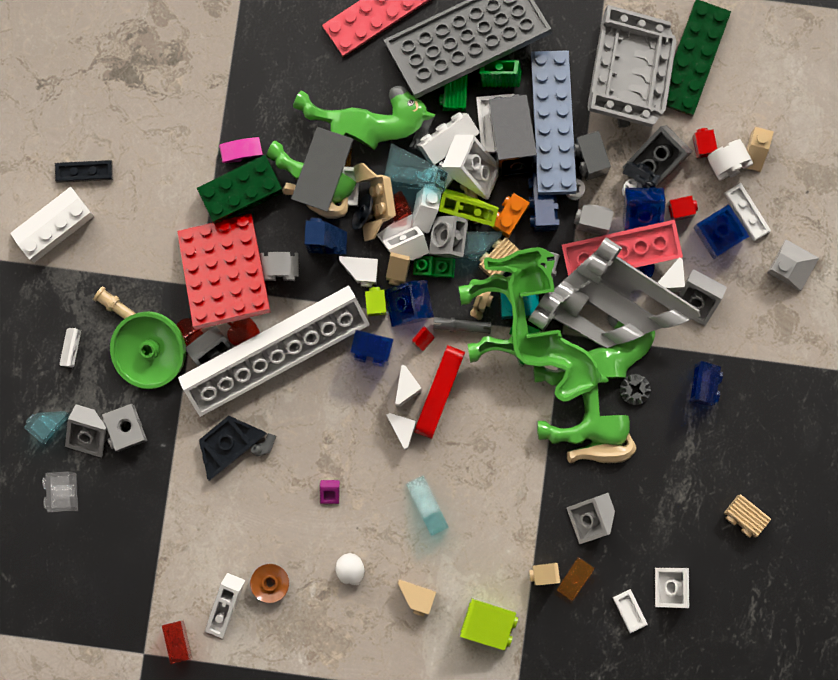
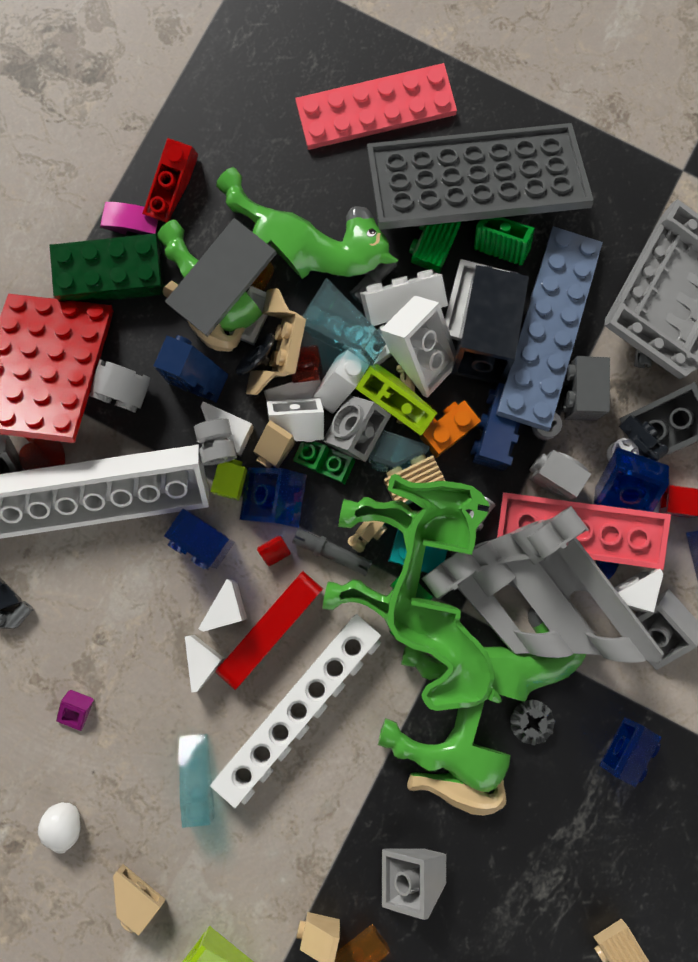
camera: 15 degrees right, 0 degrees up
none -> red slope [142,138,198,223]
none -> light grey wheel [194,419,237,465]
none -> white brick [210,614,381,808]

